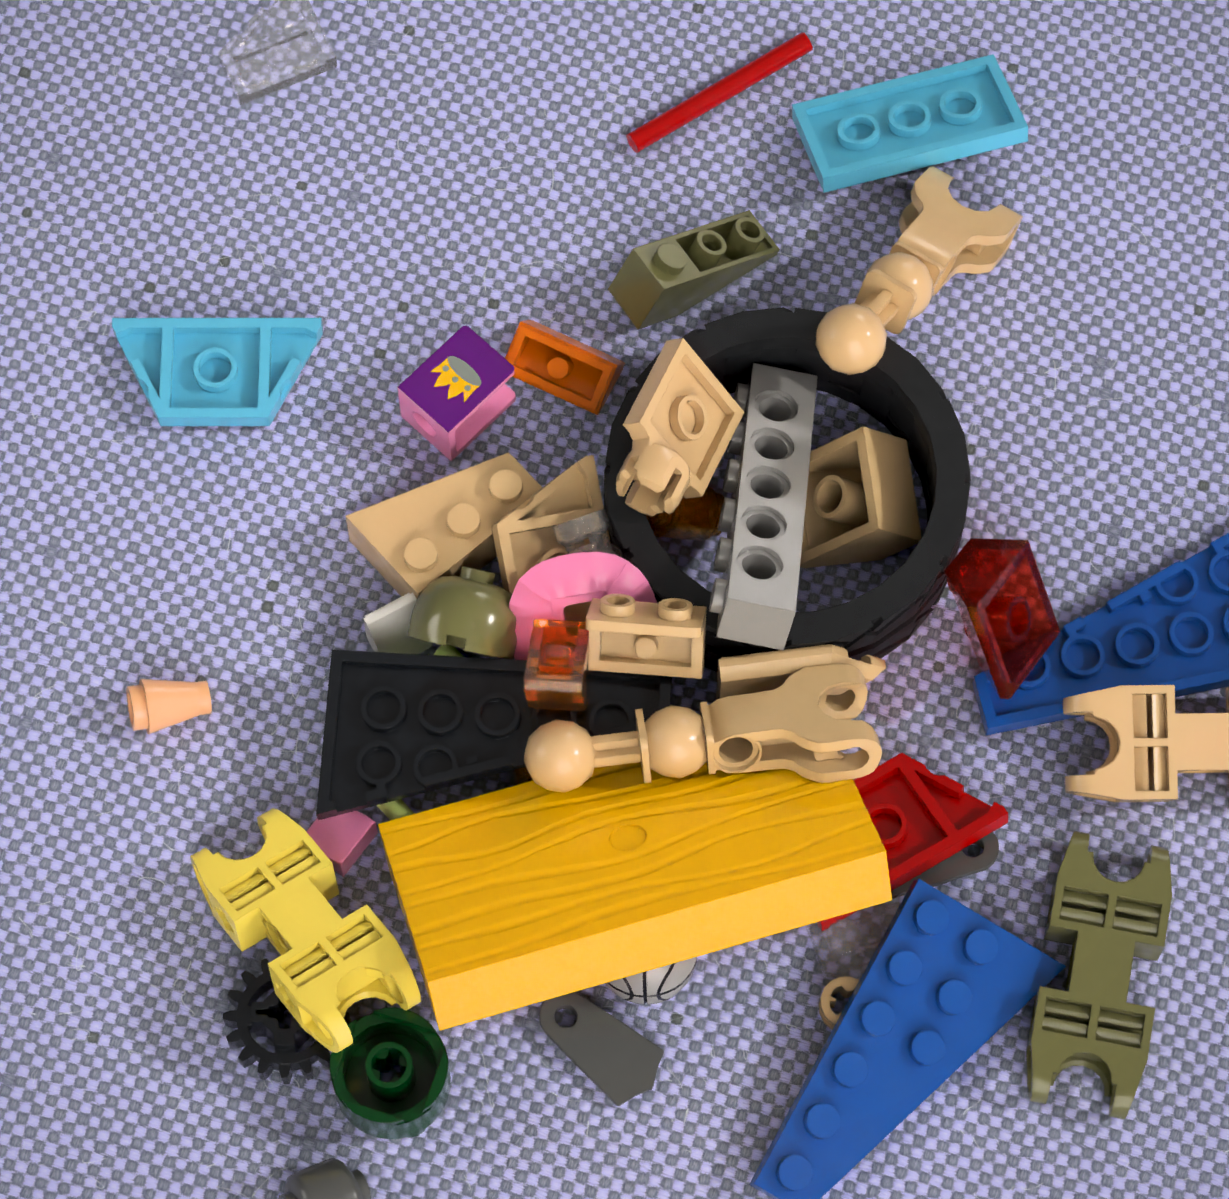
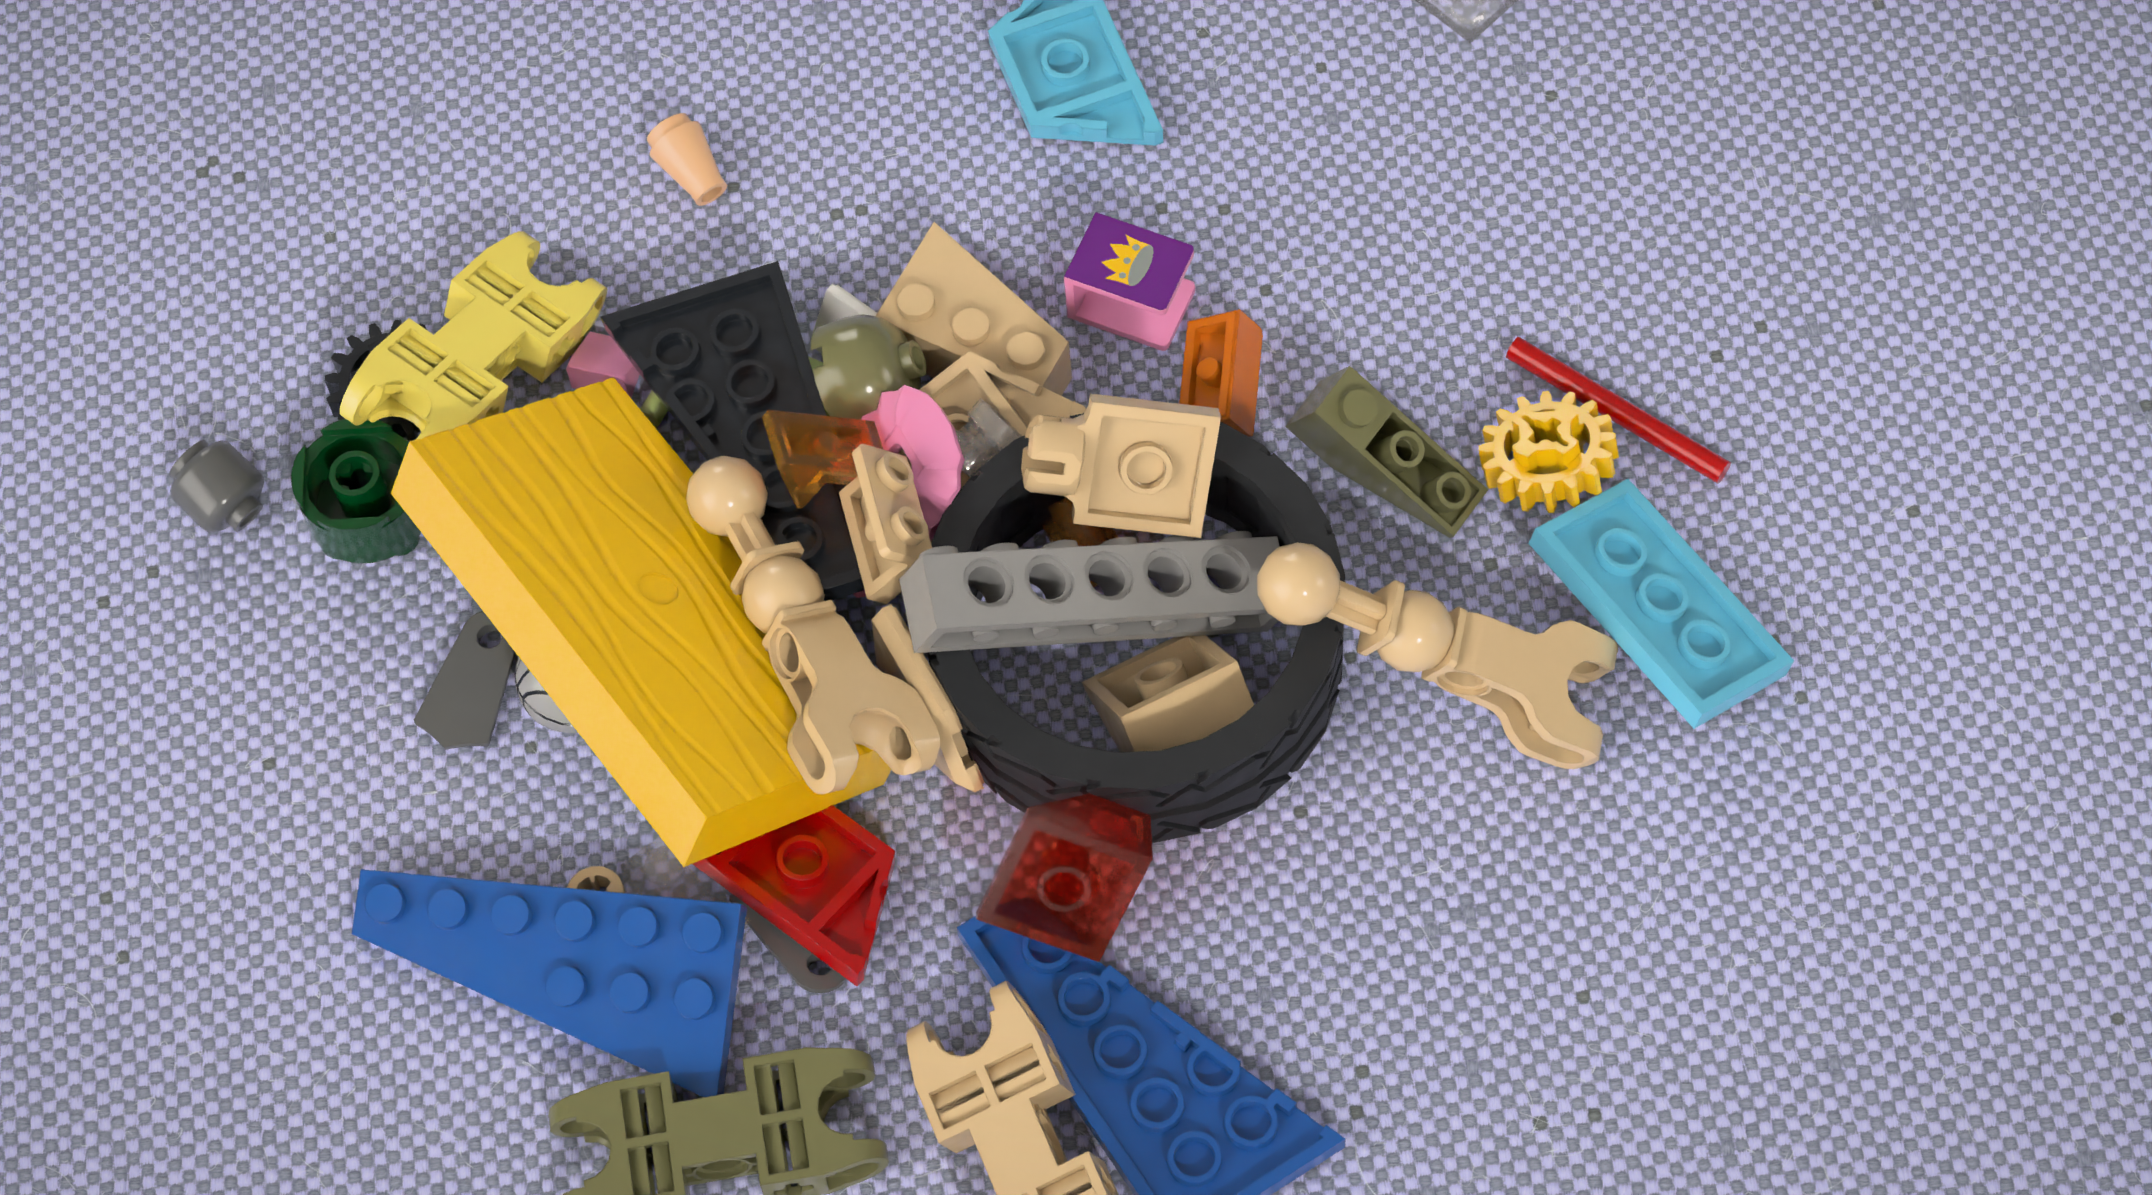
camera: 75 degrees right, 5 degrees down
none -> yellow gear [1478,391,1619,513]

